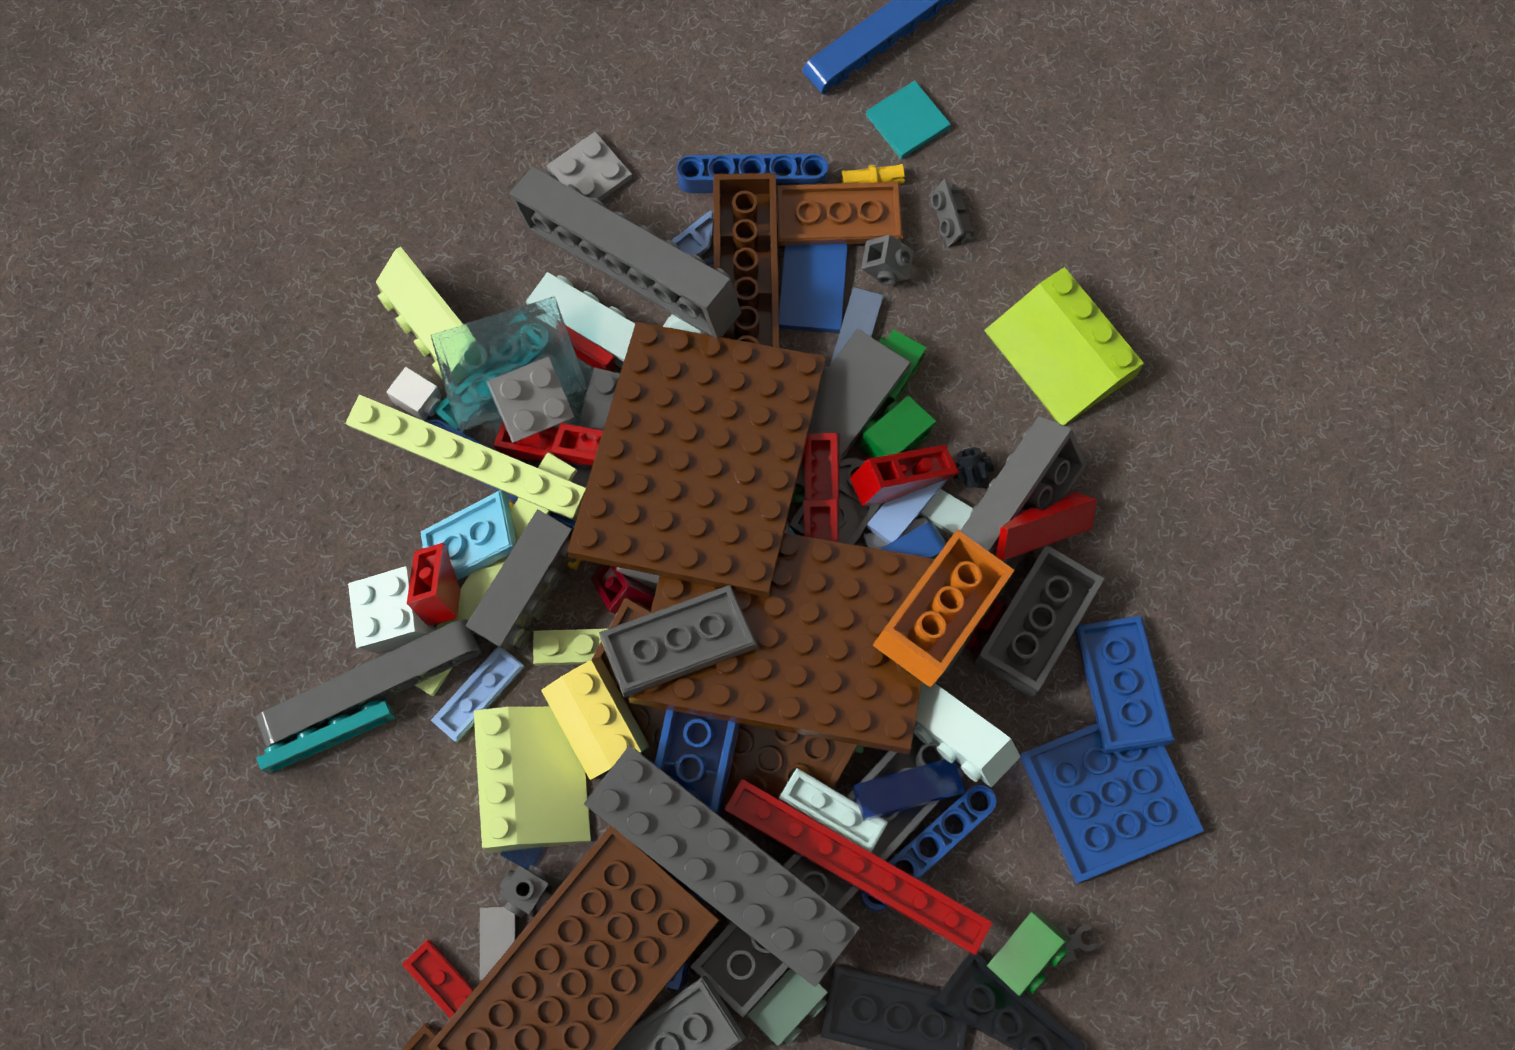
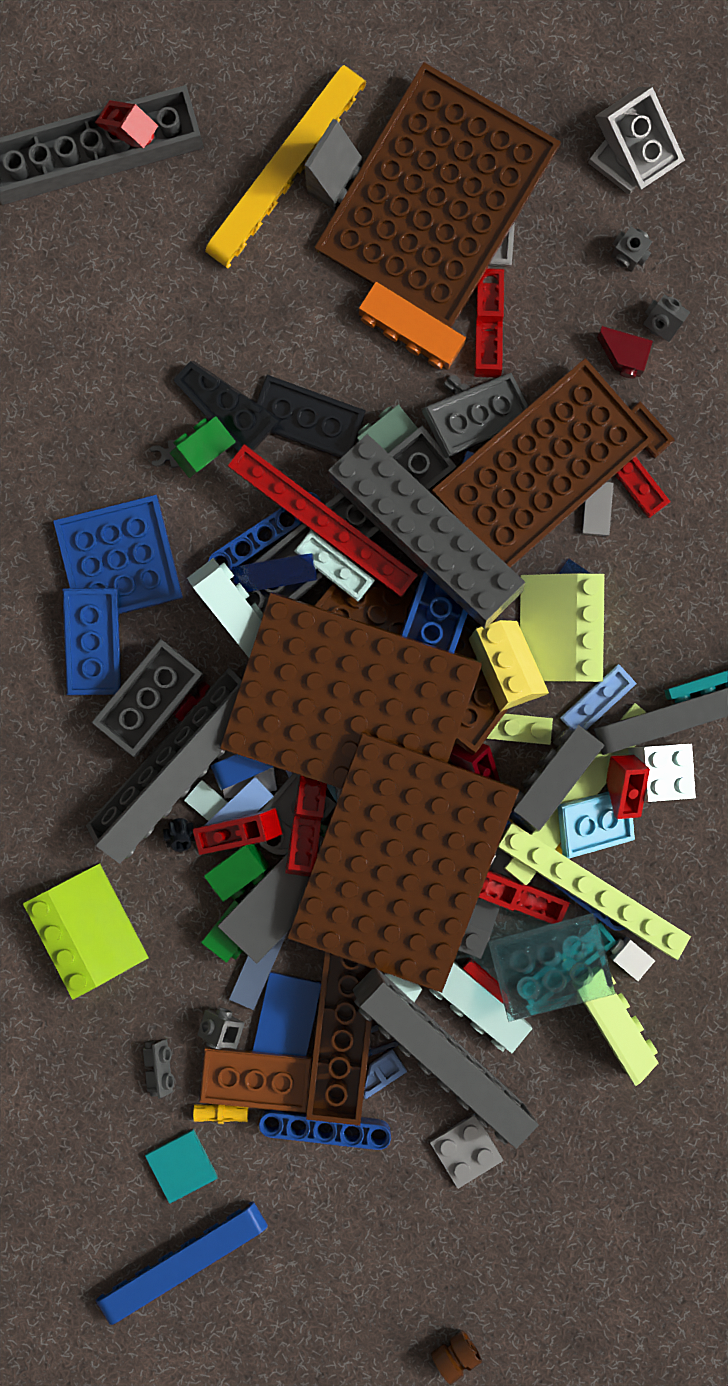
camera: 170 degrees left, 15 degrees up
light grey plate [487,356,574,443] -> none
dark grey brick [500,865,552,918] -> none
dark grey tile [599,585,757,698] -> none
orange brick [873,529,1014,688] -> none
red slope [996,492,1097,560] -> none

